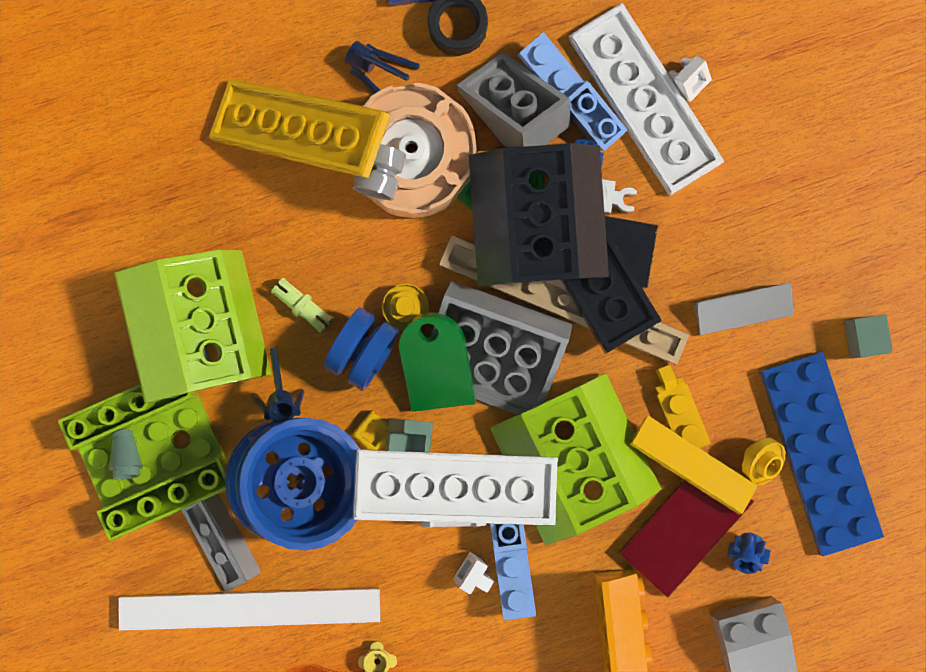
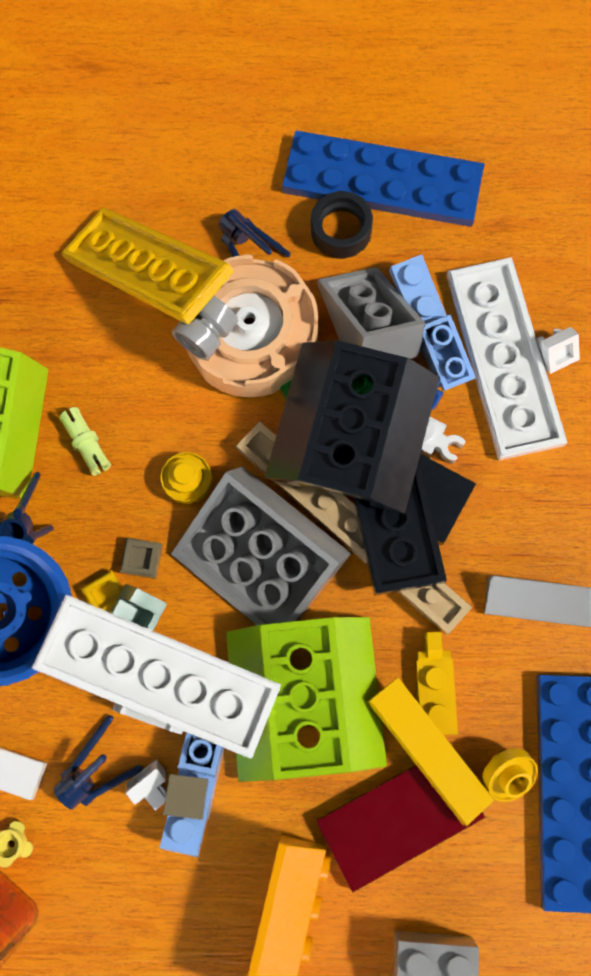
camera: 30 degrees right, 10 degrees down
blue wheel [323,307,400,391] -> none
green tile [399,313,476,412] -> none
blue gear [727,533,771,574] -> none
none -> dark blue plant [53,715,143,810]
none -> dark tan tile [120,538,163,579]
none -> dark tan tile [163,774,209,820]

